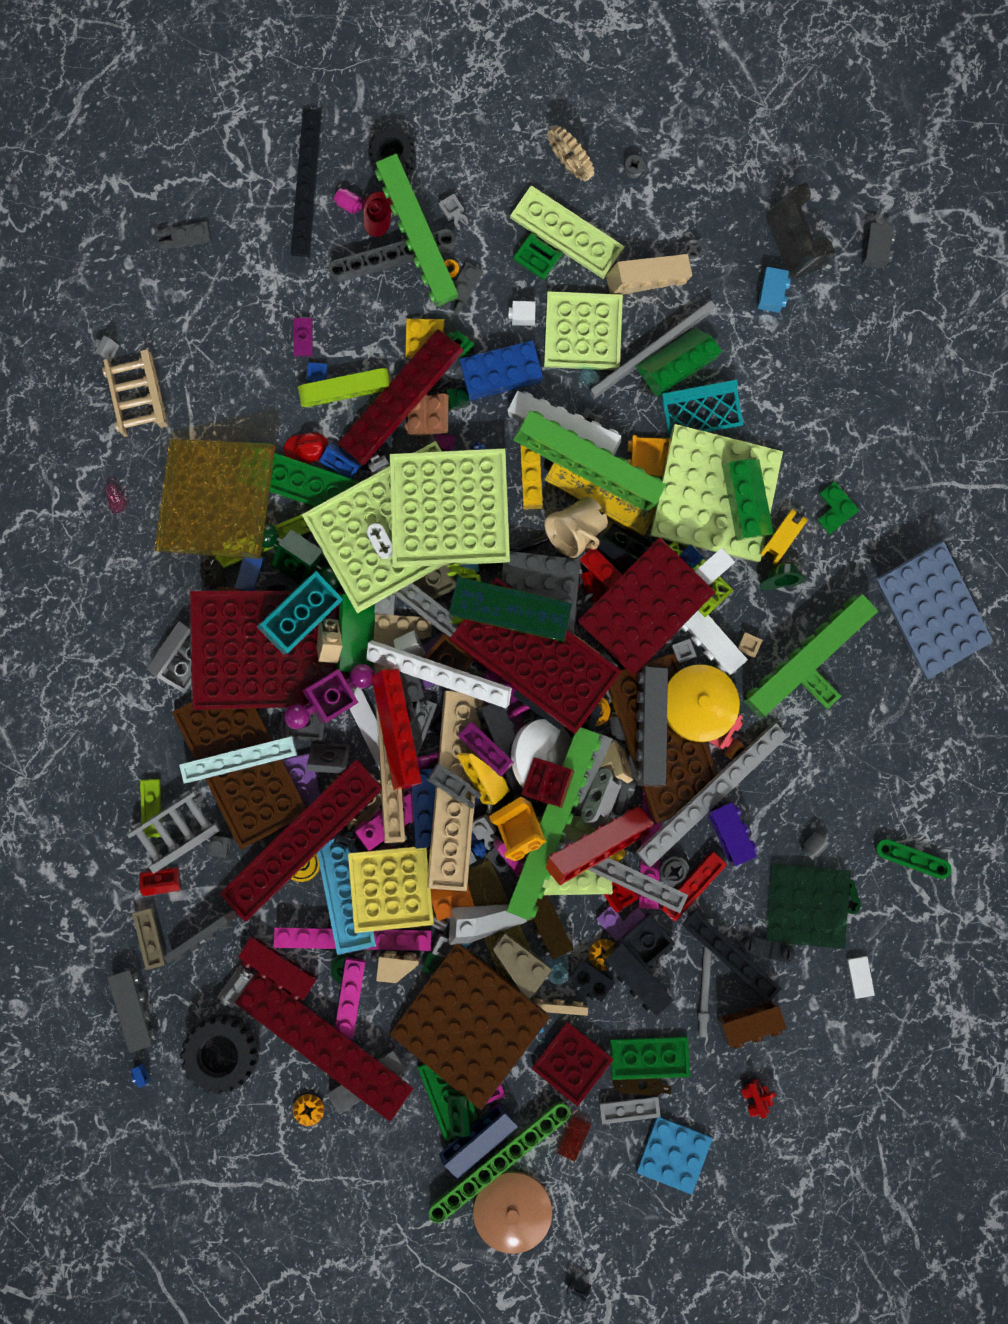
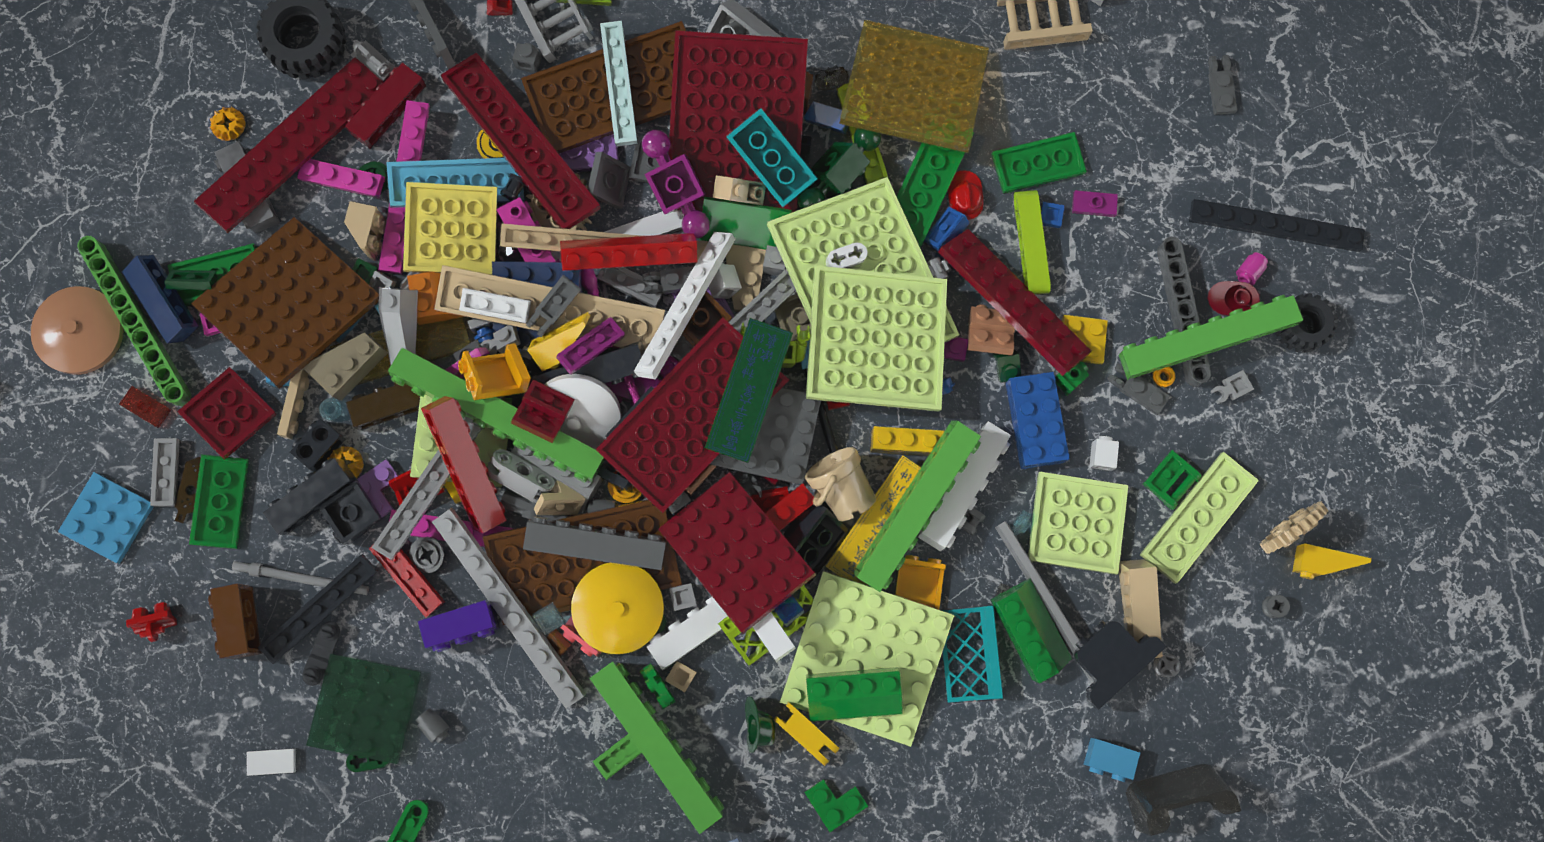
camera: 90 degrees right, 5 degrees down
none -> white tile [459,288,531,323]
none -> clear light blue plate [533,602,565,635]
none -> green plate [640,663,676,709]
none -> green tile [991,132,1087,194]
none -> black brick [1074,620,1167,710]
none -> yellow slope [1292,544,1371,579]

